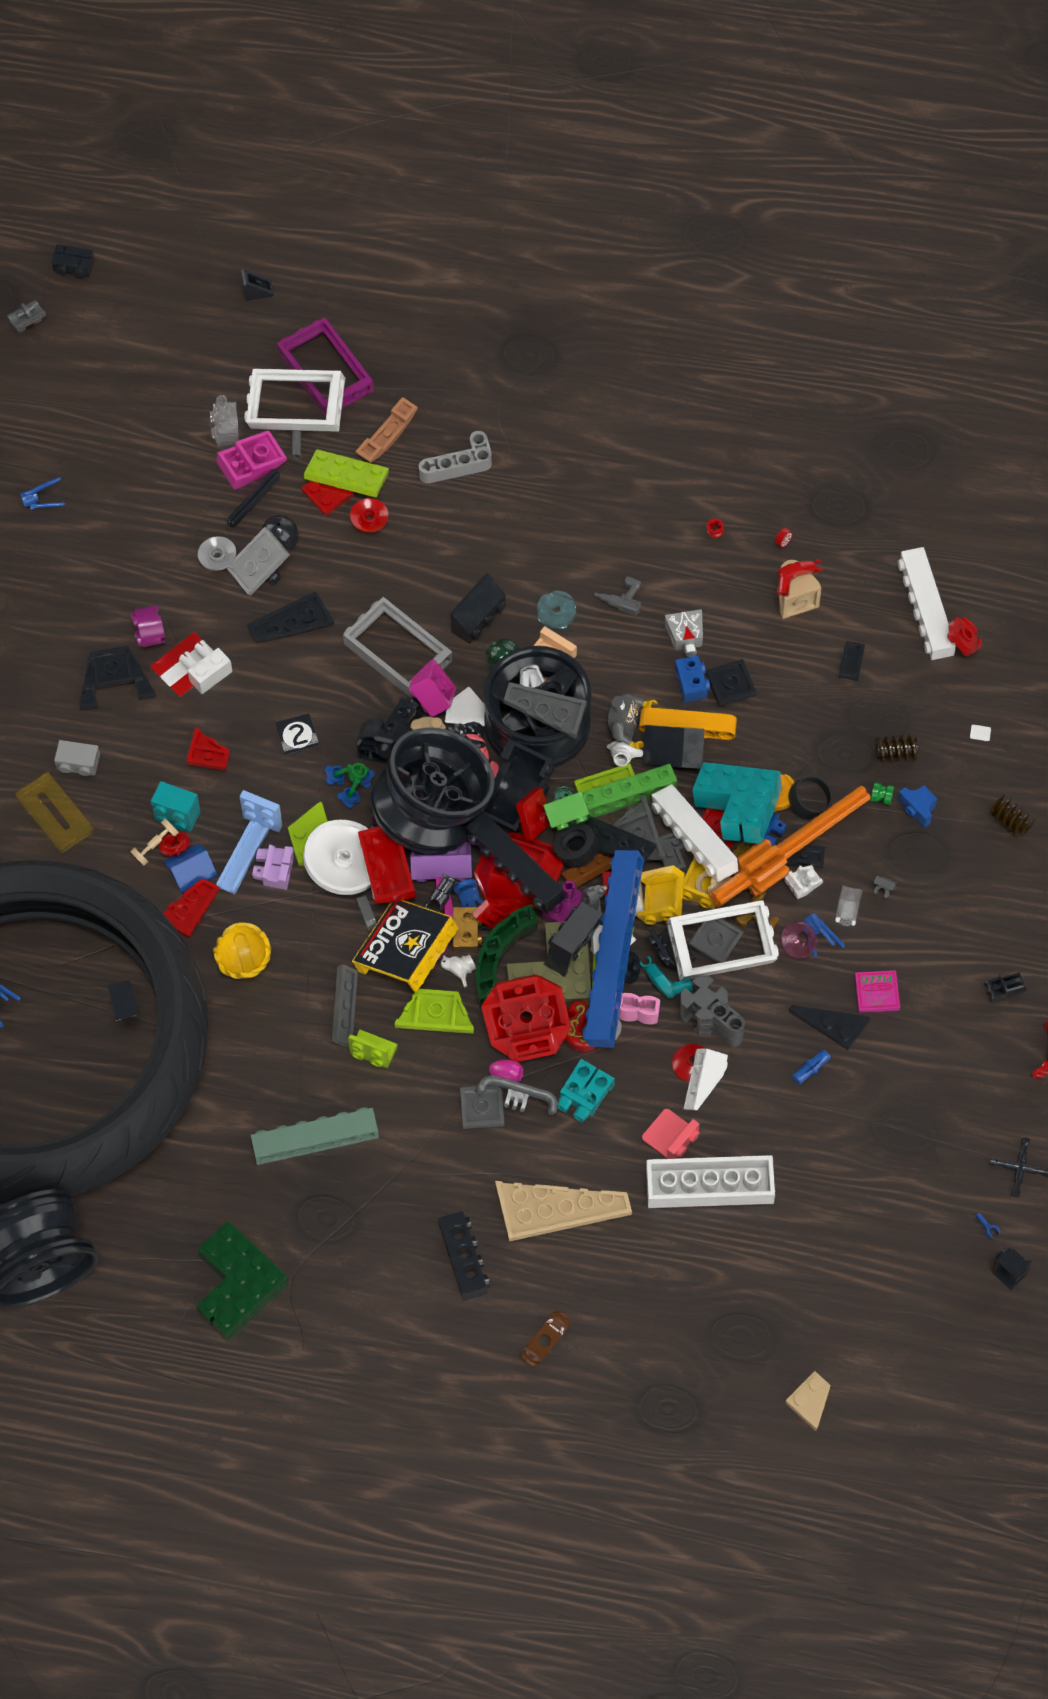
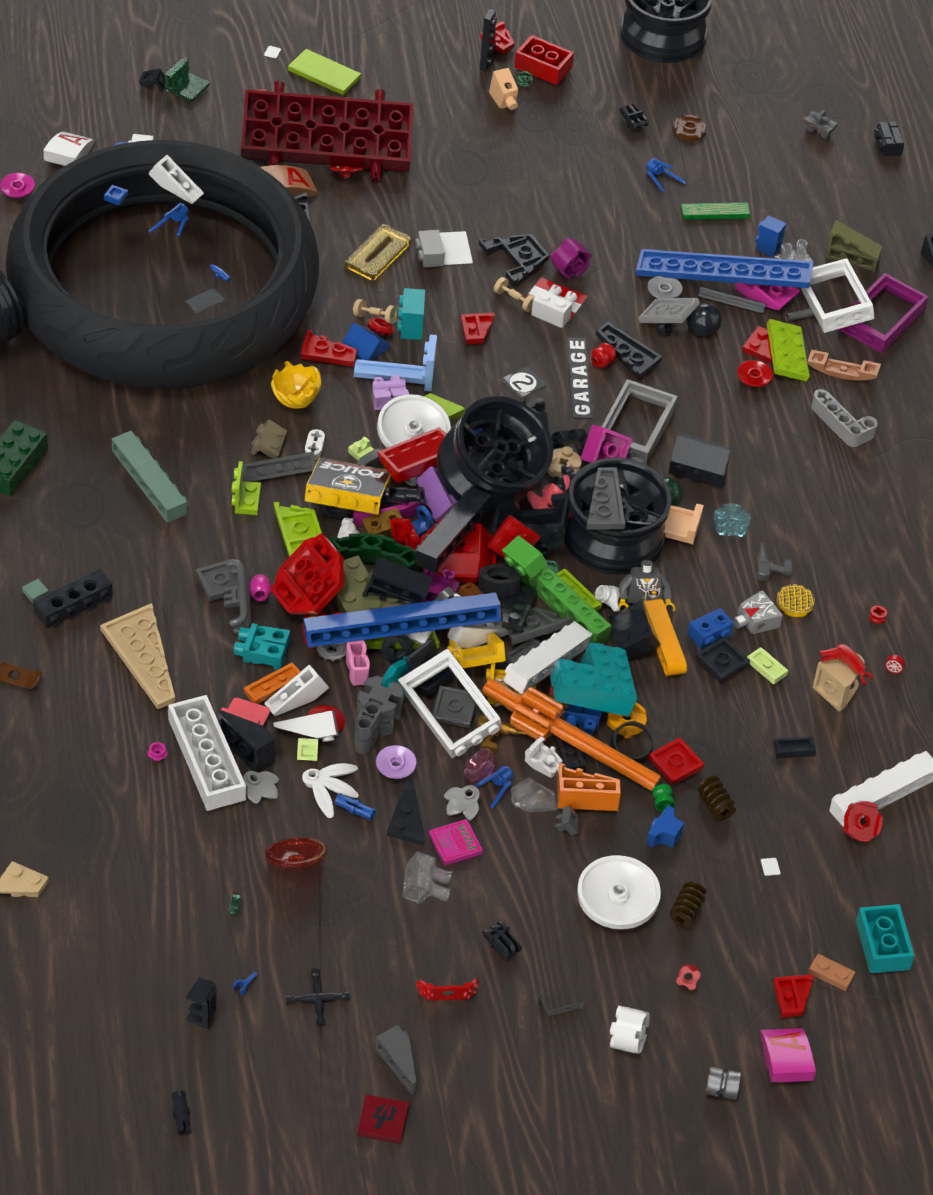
camera: 65 degrees right, 15 degrees down
none -> sand green tile [22,579,49,603]
none -> dark pink plate [147,742,168,761]
none -> blue helmet [210,264,231,282]
none -> black slope [219,710,276,773]
none -> clear green tile [229,892,241,914]
none -> orange plate [243,663,301,704]
none -> light grey plate [243,771,279,804]
none -> dark tan bracket [251,419,287,459]
none -> white slope [265,665,329,716]
none -> clear red dish [265,837,327,872]
none -> yellowish green tile [297,738,318,761]
none -> white plant [302,763,358,818]
none -> white beam [305,429,325,460]
none -> yellowish green tile [348,437,374,460]
none -> lavender dish [376,745,416,779]
none -> clear brick [402,851,452,904]
none -> white sticker [440,231,473,265]
none -> light grey plate [444,785,480,821]
none -> tan wheel [494,277,535,312]
none -> orange wedge [557,763,621,811]
none -> black sticker [567,337,593,418]
none -> white dish [577,855,661,929]
none -> red piece [590,343,616,368]
none -> blue plate [636,249,813,288]
none -> red plate [648,738,704,786]
none -> tile [680,202,750,220]
none -> yellowish green plate [747,647,788,684]
none -> blue brick [755,215,786,258]
none -> tile [776,584,815,617]
none -> olive wedge [826,220,883,272]

